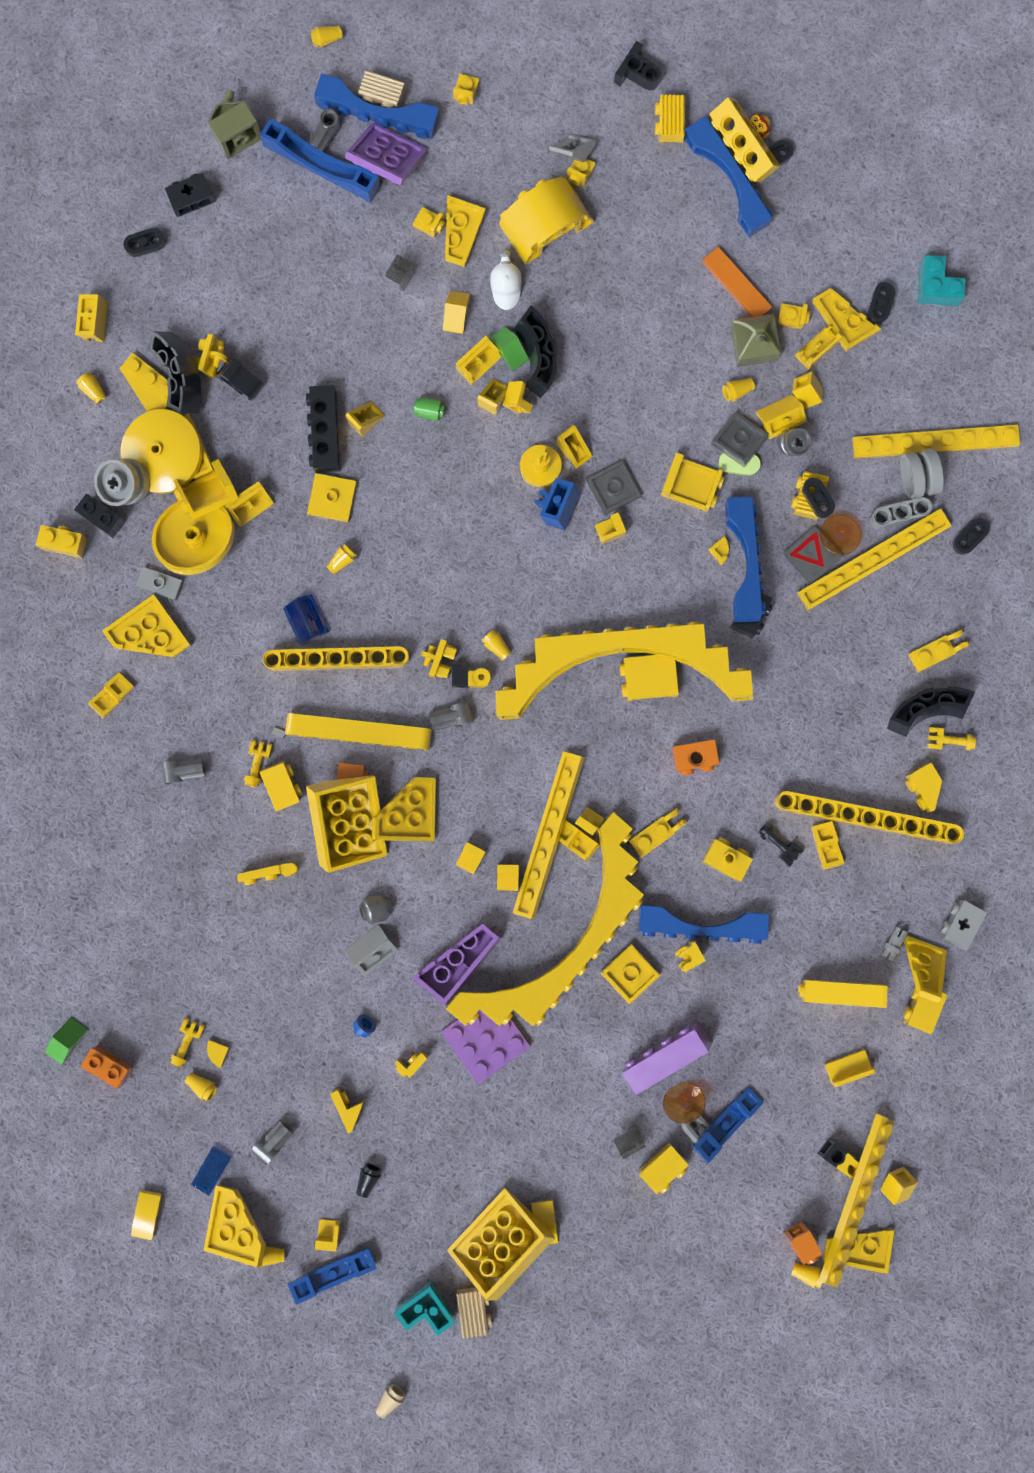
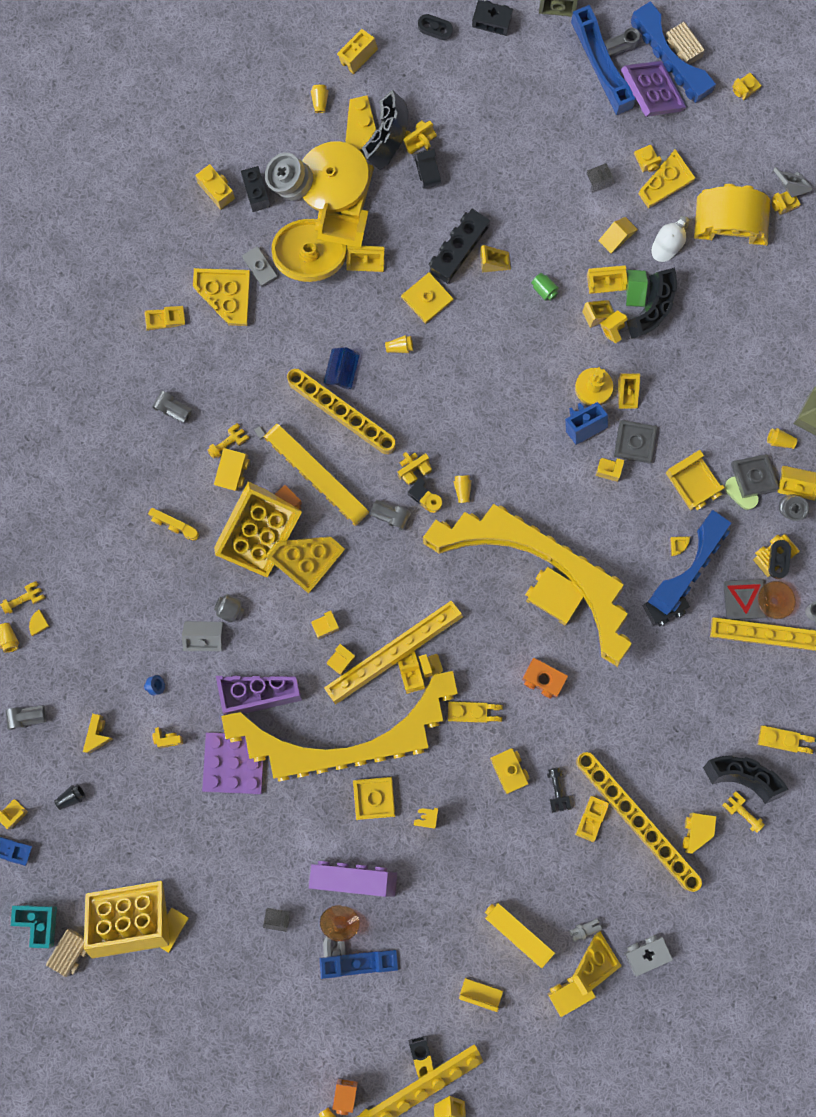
camera: 40 degrees right, 5 degrees down
blue arch [638,905,769,944] -> none
yellow brick [638,1142,689,1195] -> none

